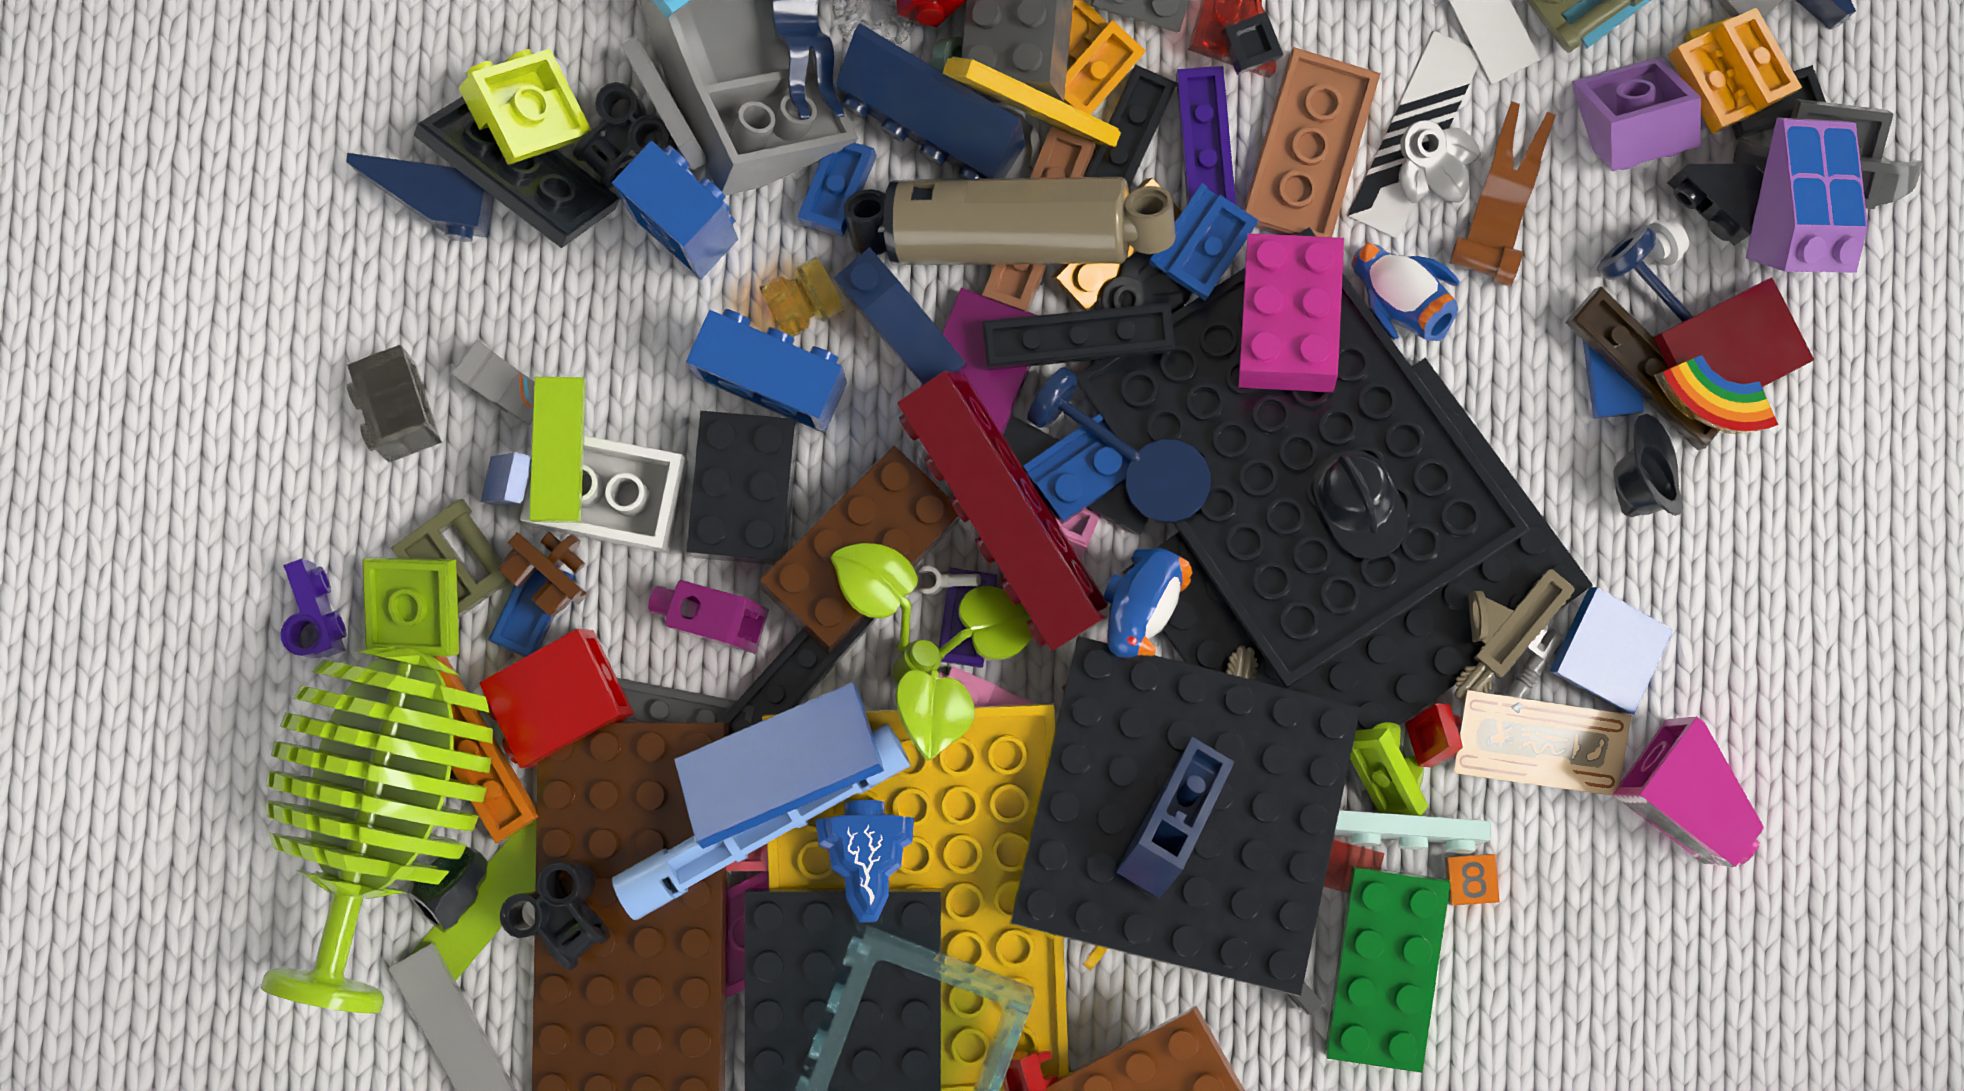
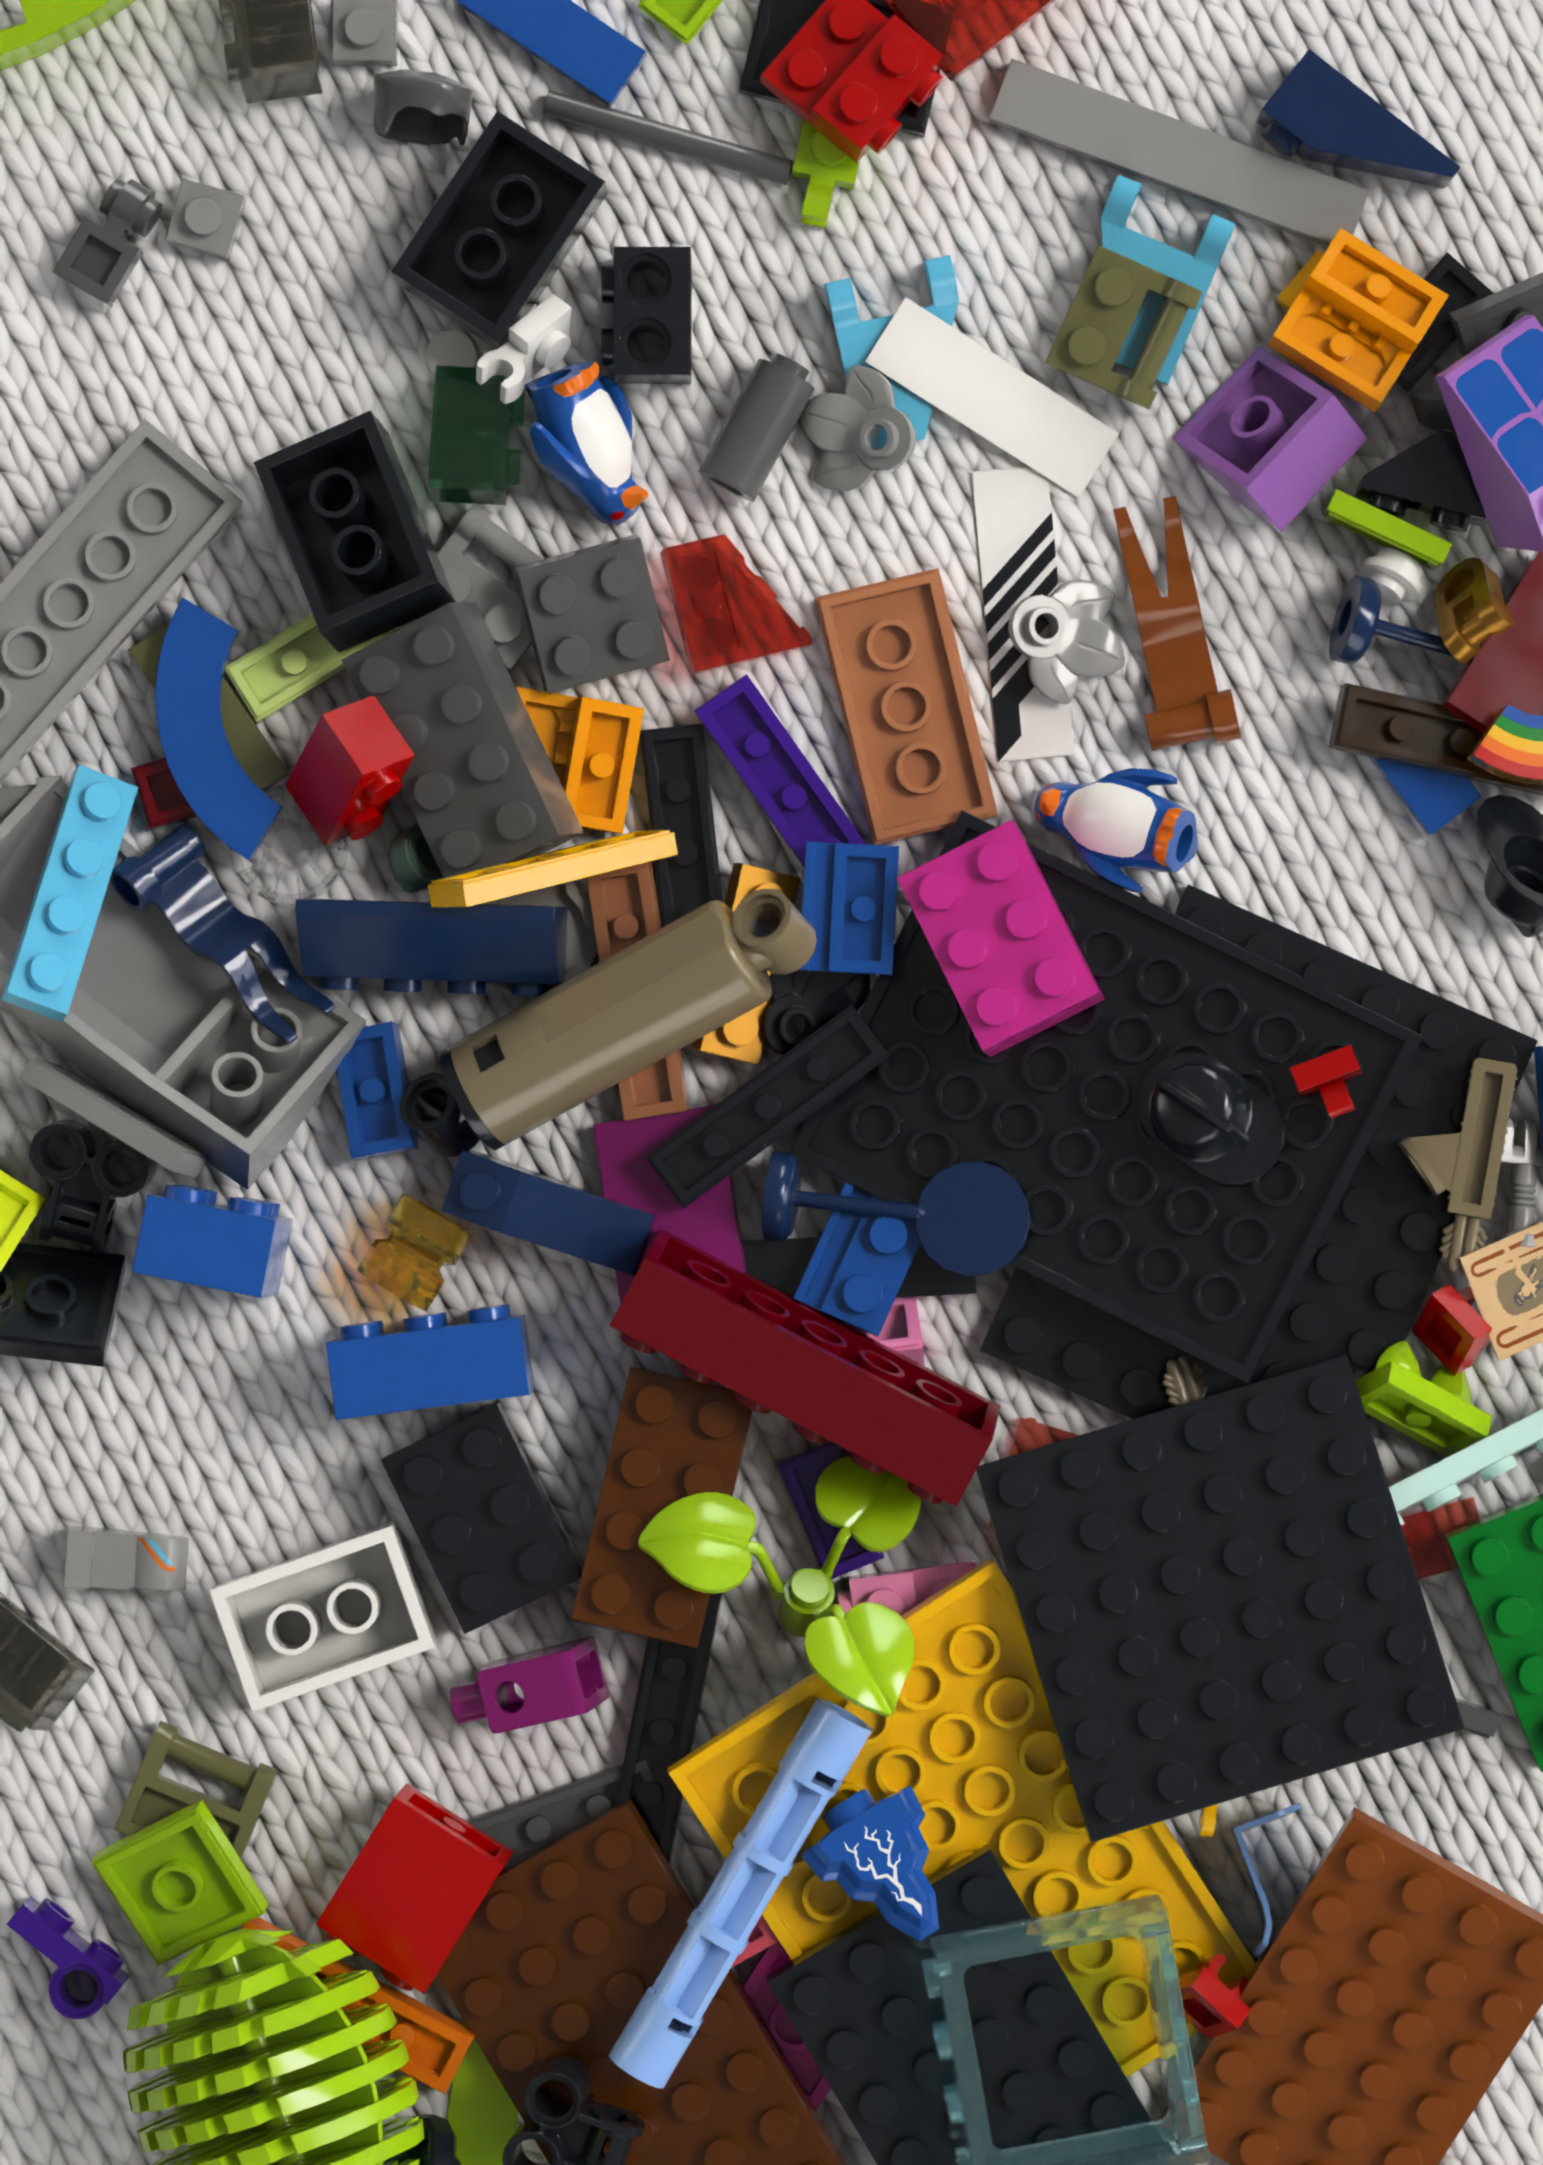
camera: 25 degrees left, 5 degrees up
blue tile [480,452,532,506] -> none
blue tile [488,569,575,657] -> none
reddish brown hips [498,532,588,618] -> none
lime tile [529,377,586,523] -> none
tile [674,682,885,849] -> none
white hand [918,566,981,596] -> none
blue animal [1103,548,1192,658] -> none
dark blue slope [1117,737,1235,898] -> none
black plate [1220,12,1283,75] -> none
none -> medium blue piece [1231,1803,1303,1958]
none -> red tile [1290,1044,1362,1119]
none -> lime tile [1322,489,1452,570]
none -> pearl gold plate [1434,557,1515,664]

